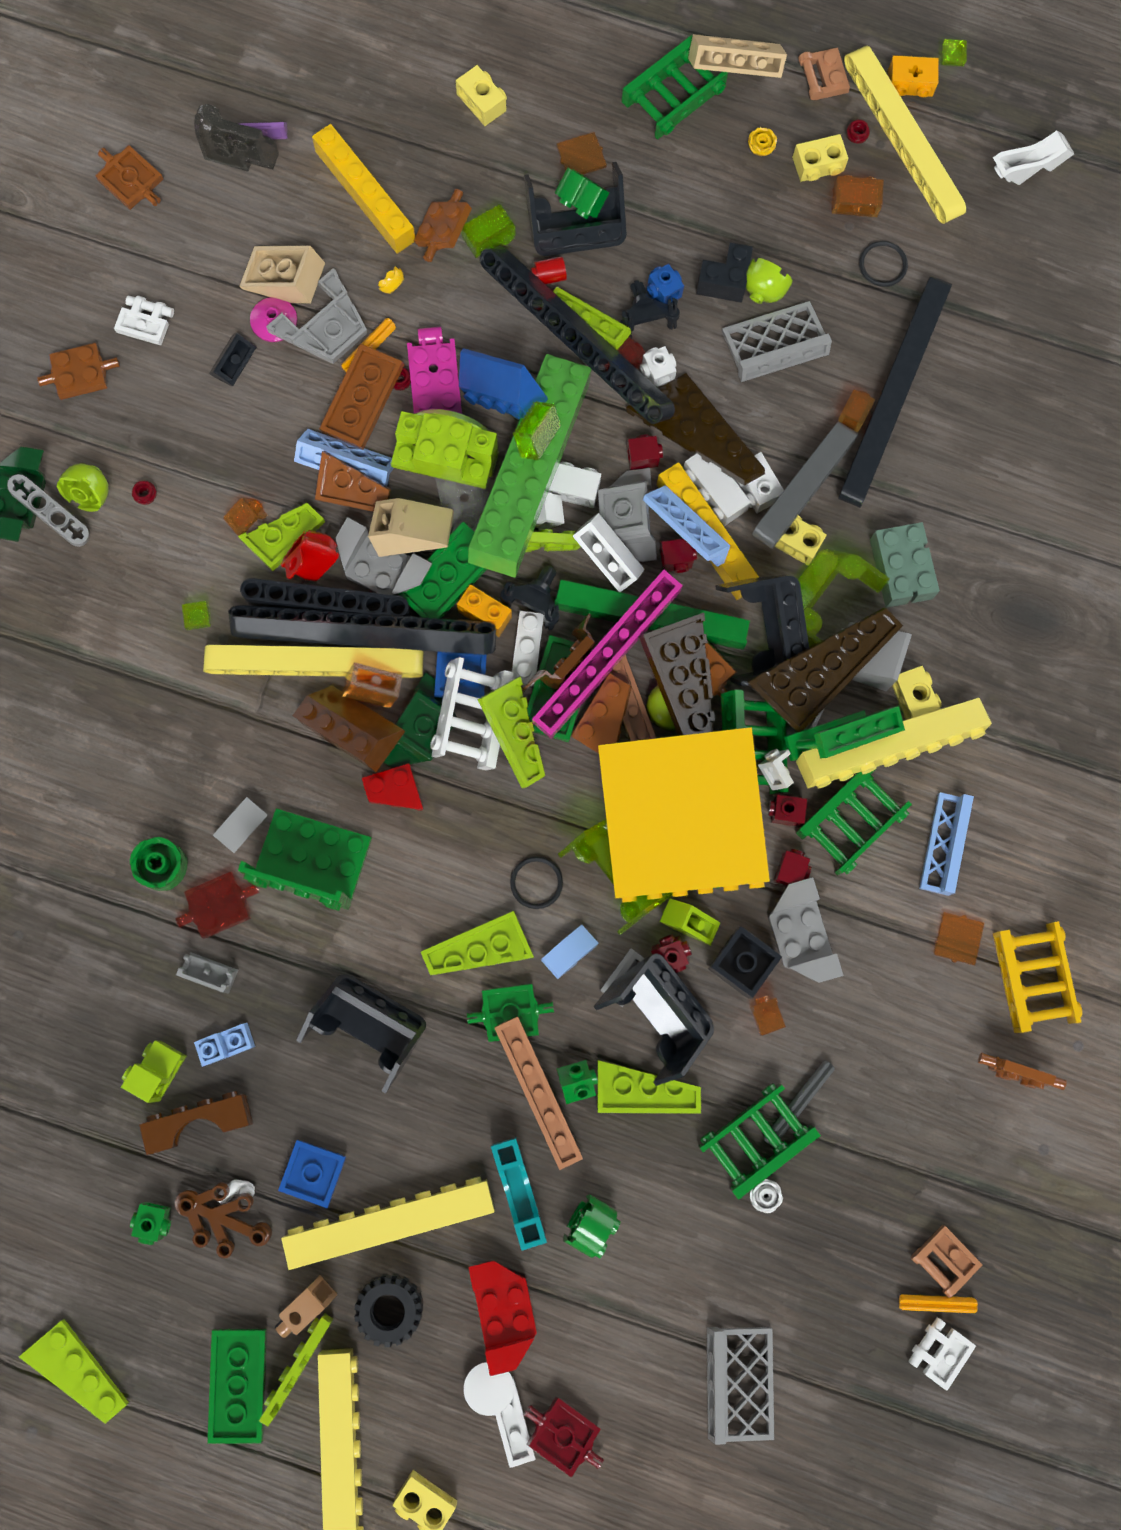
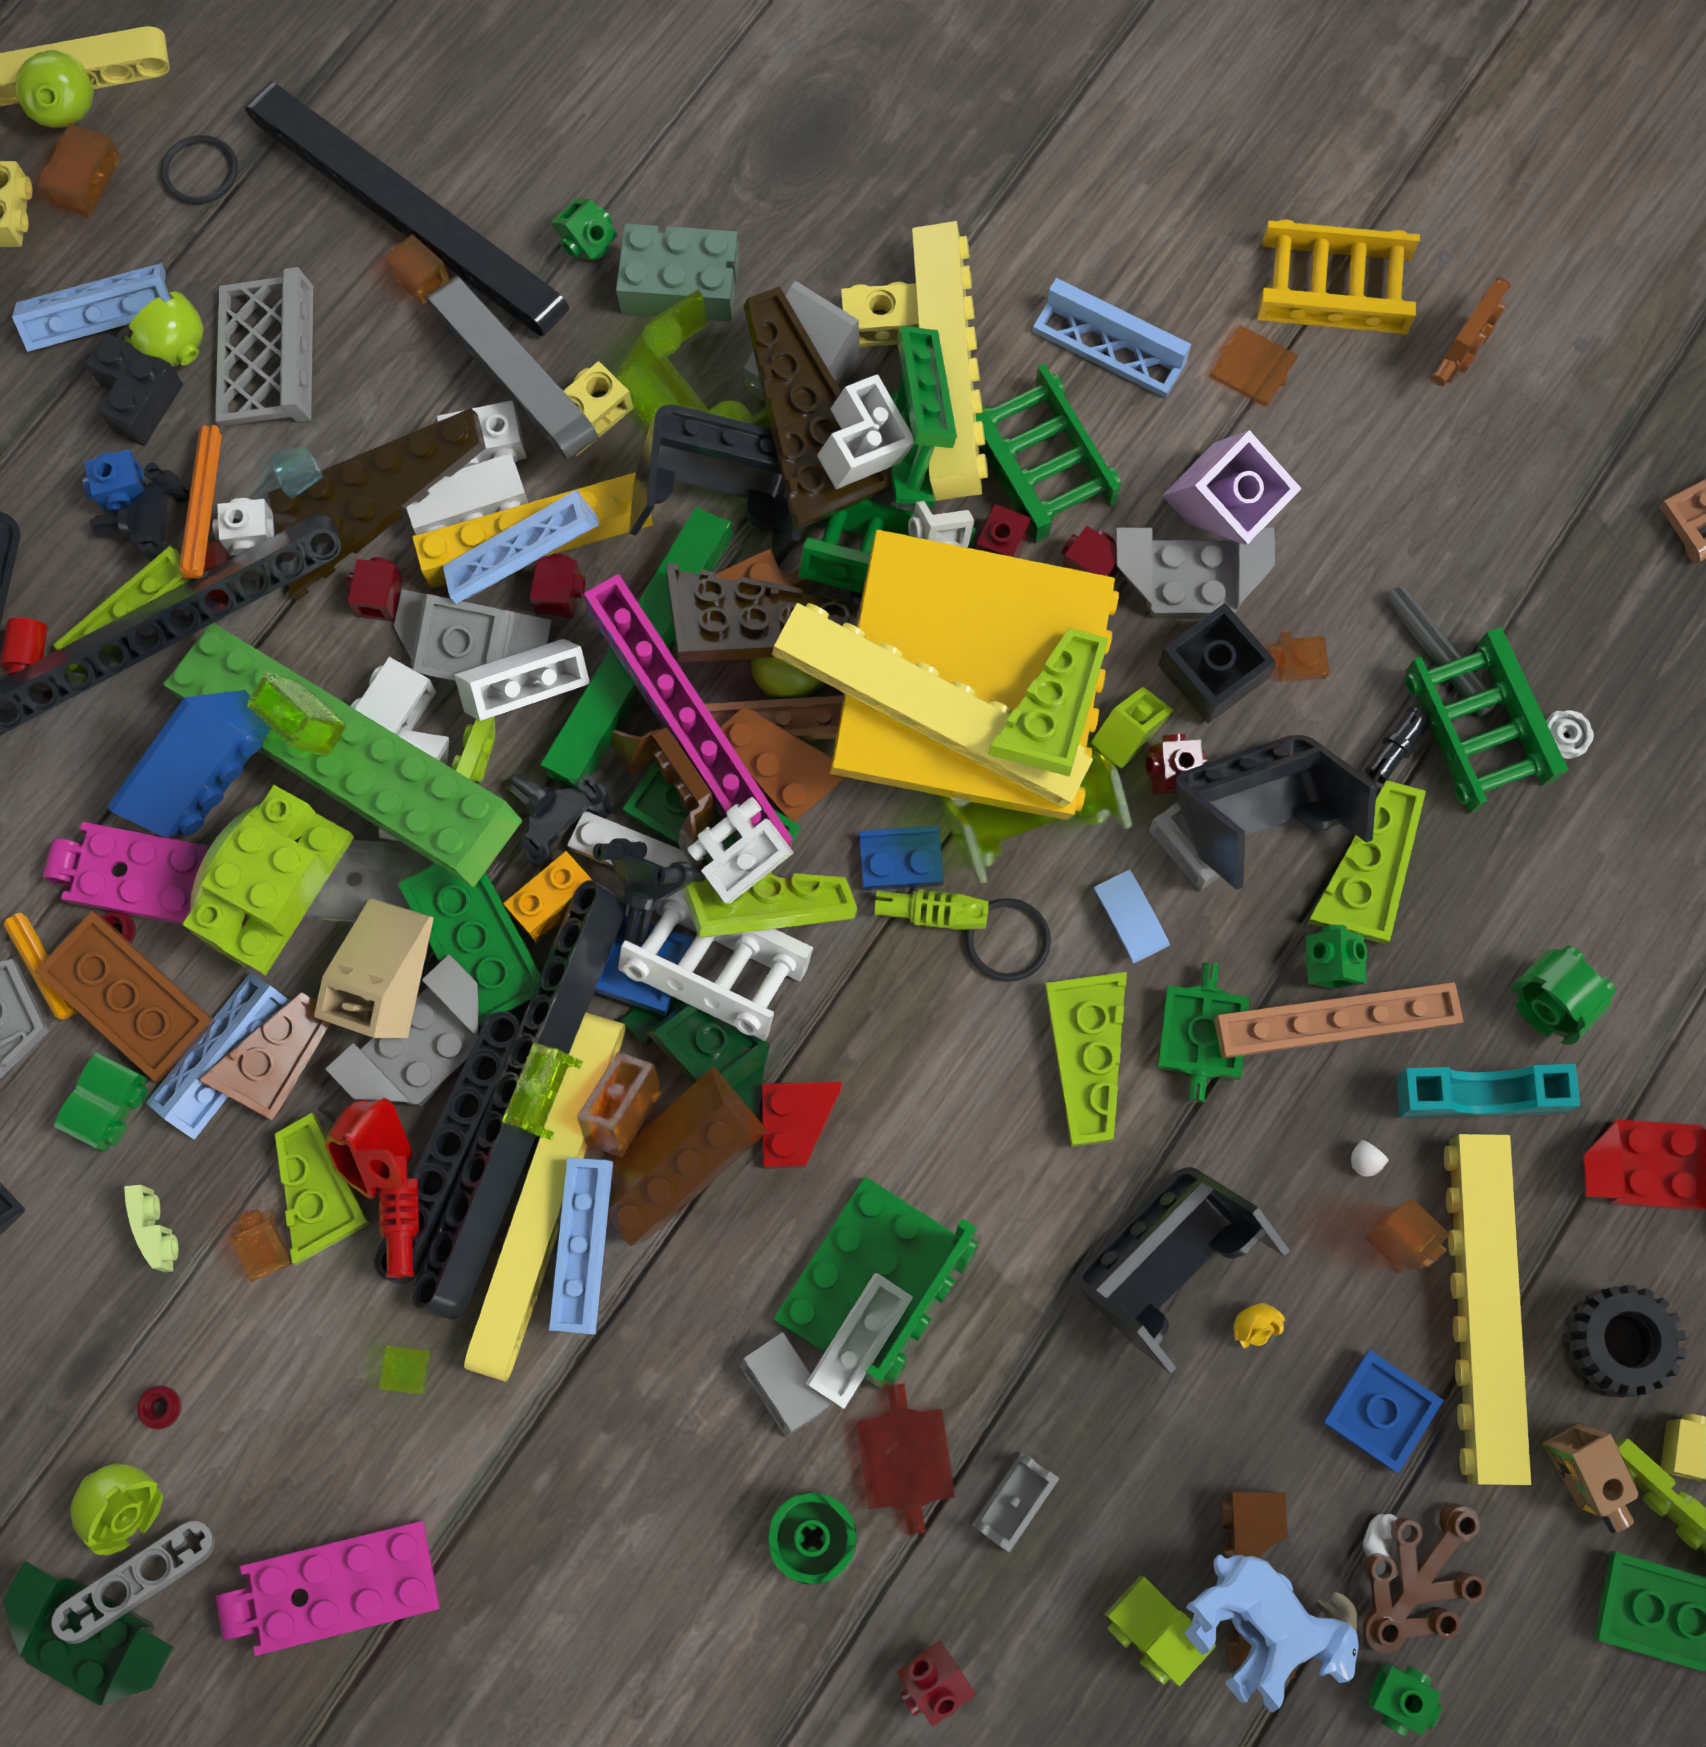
camera: 65 degrees left, 5 degrees down
light blue slope [194,1023,256,1067] -> none
none -> light blue fence [12,263,171,352]
none -> lime cylinder [15,50,94,129]
none -> green brick [54,1052,148,1152]
none -> yellowish green slope [124,1185,178,1272]
none -> orange axle [179,425,222,580]
none -> dark pink hinge [215,1521,441,1656]
none -> clear light blue slope [271,446,323,499]
none -> red hinge [379,1156,419,1278]
none -> clear neon green hinge [502,1043,583,1141]
none -> light blue fence [549,1158,613,1334]
none -> green brick [550,198,618,260]
none -> black axle [593,838,706,945]
none -> white plate [688,797,794,904]
none -> light yellow brick [772,603,1093,808]
none -> white plate [805,1273,913,1409]
none -> white brick [817,374,914,489]
none -> blue plate [859,825,944,891]
none -> lime hinge [875,889,988,930]
none -> dark red brick [897,1640,976,1727]
none -> lime wing [988,628,1109,777]
none -> lavender slope [1162,430,1301,545]
none -> light blue animal [1185,1555,1359,1713]
none -> yellow plate [1233,1303,1285,1348]
none -> white hinge [1351,1140,1389,1176]
none -> black pin [1364,707,1431,784]
none -> clear orange brick [1365,1197,1450,1274]

